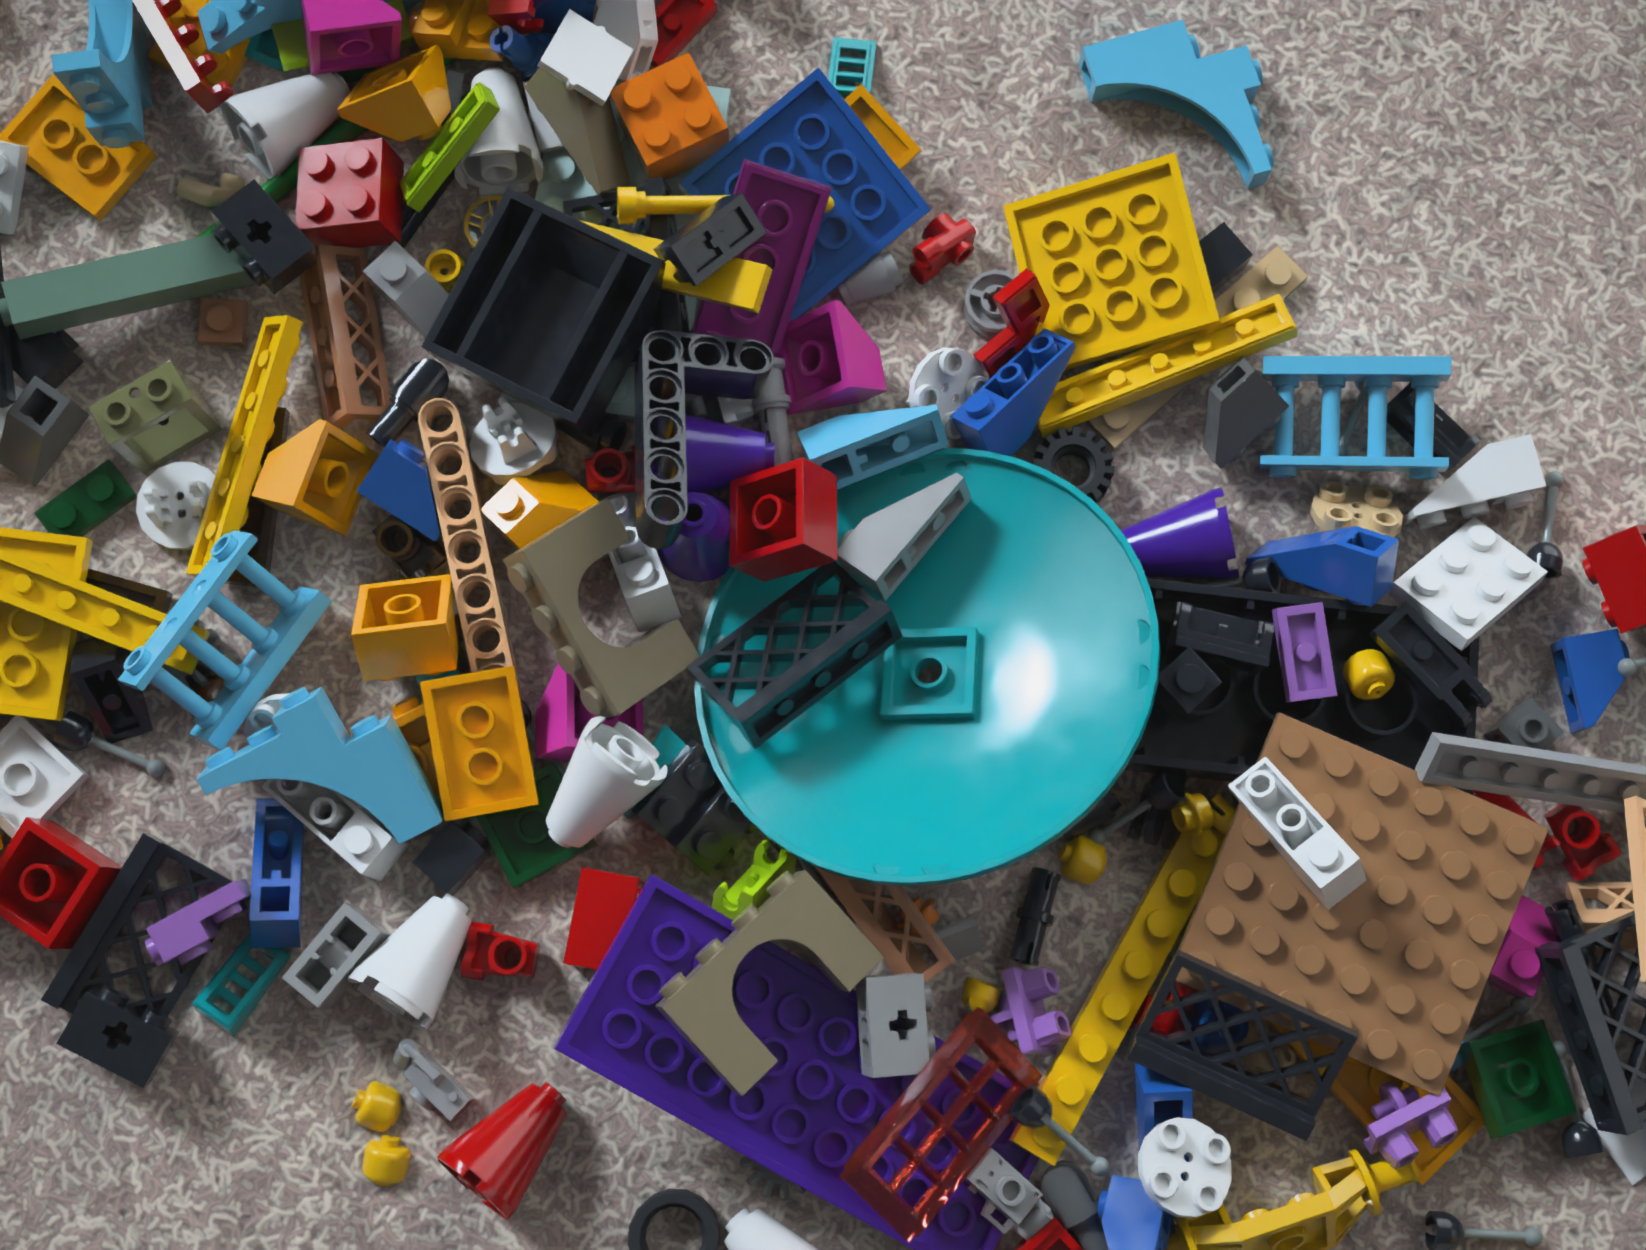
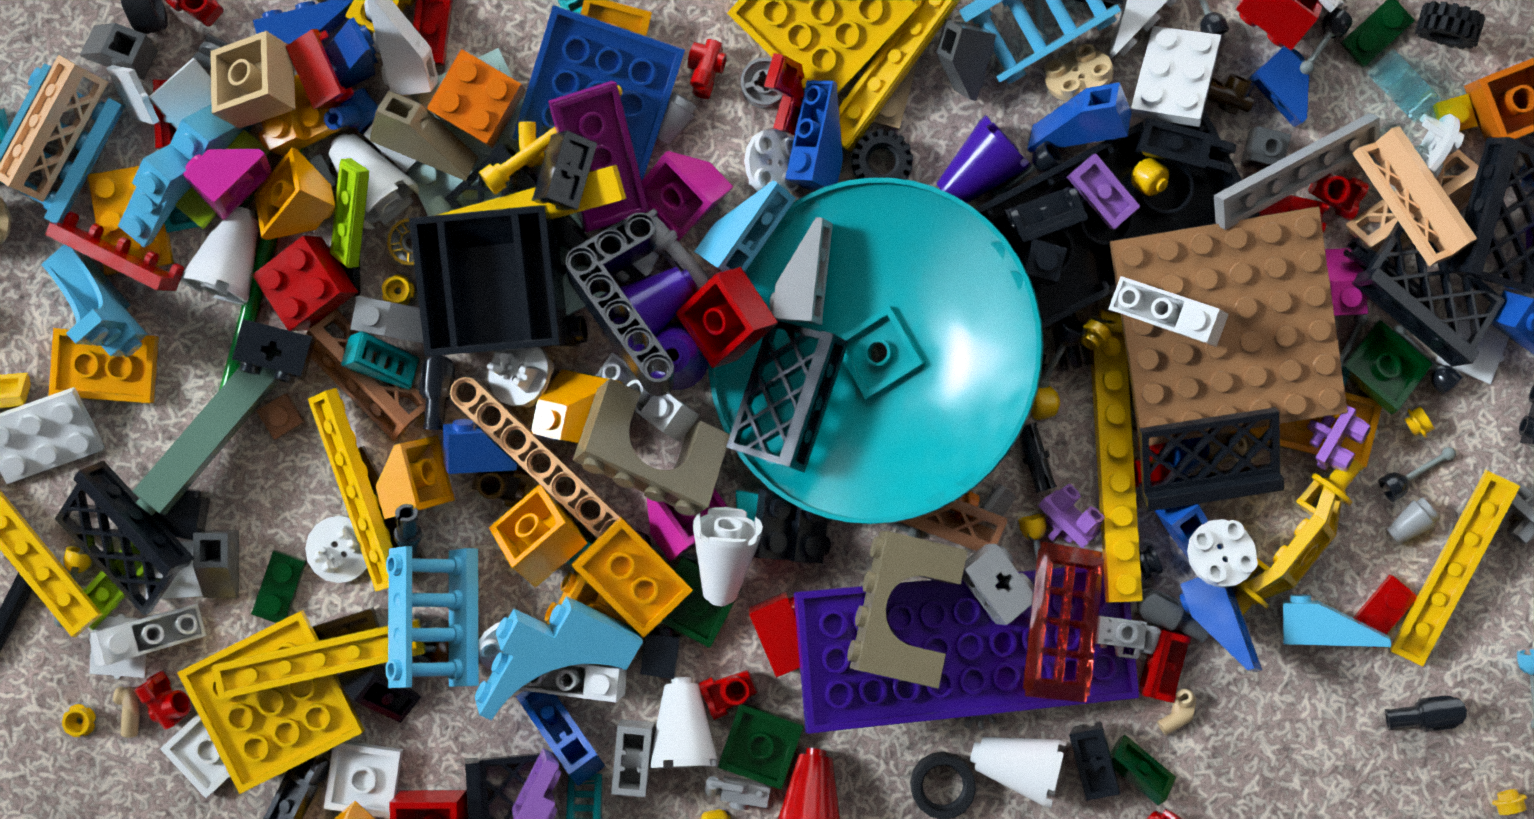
camera: 40 degrees left, 10 degrees up
hinge [53,711,166,778] -> none
olive window [88,360,222,474] -> none
tan arm [177,172,245,207] -> none
white piece [537,9,634,106] -> none
red plate [585,445,636,492] -> none
lime hinge [712,839,797,920] -> none
hinge [1010,1085,1109,1176] -> none
none -> teal slope [341,331,419,390]
none -> black pin [394,504,422,558]
none -> yellow arm [518,121,545,168]
none -> dark green plate [717,703,804,790]
none -> black bush [1139,545,1163,579]
none -> dark brown plate [1206,74,1255,115]
none -> yellow plate [1404,406,1435,438]

